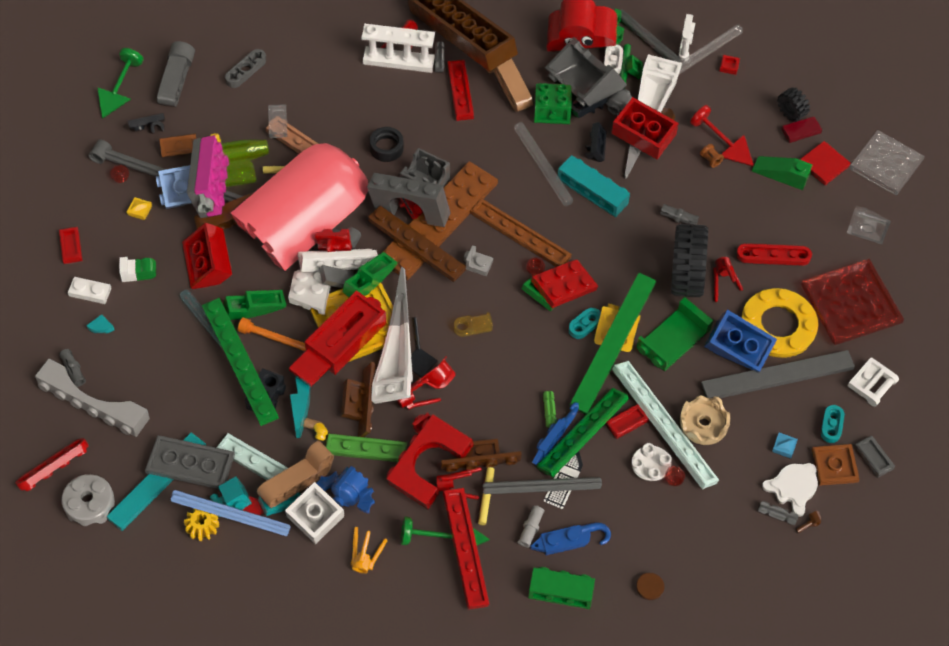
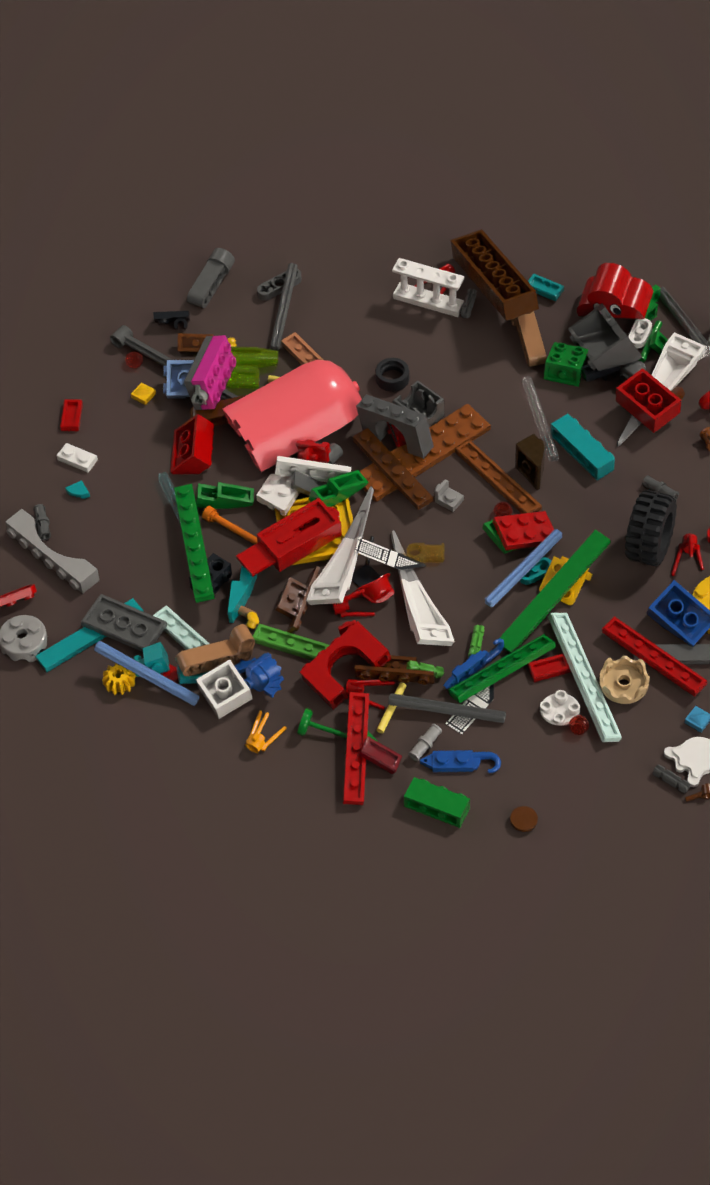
camera: 20 degrees right, 5 degrees down
green piece [98,48,144,119] -> none
leg [120,257,156,282] -> none
clear tile [268,104,288,138] -> none
red tile [447,60,474,121] -> none
black plate [585,122,607,162] -> none
green panel [636,297,713,372] -> none
none -> dark grey axle [270,263,298,351]
none -> sticker [355,538,427,570]
none -> dark red tile [359,736,402,774]
none -> white plate [391,530,455,646]
none -> bright green axle [406,660,444,678]
none -> medium blue axle [485,529,562,607]
none -> dark brown slope [515,434,545,490]
none -> teal plate [528,274,564,301]
none -> red tile [602,616,707,697]

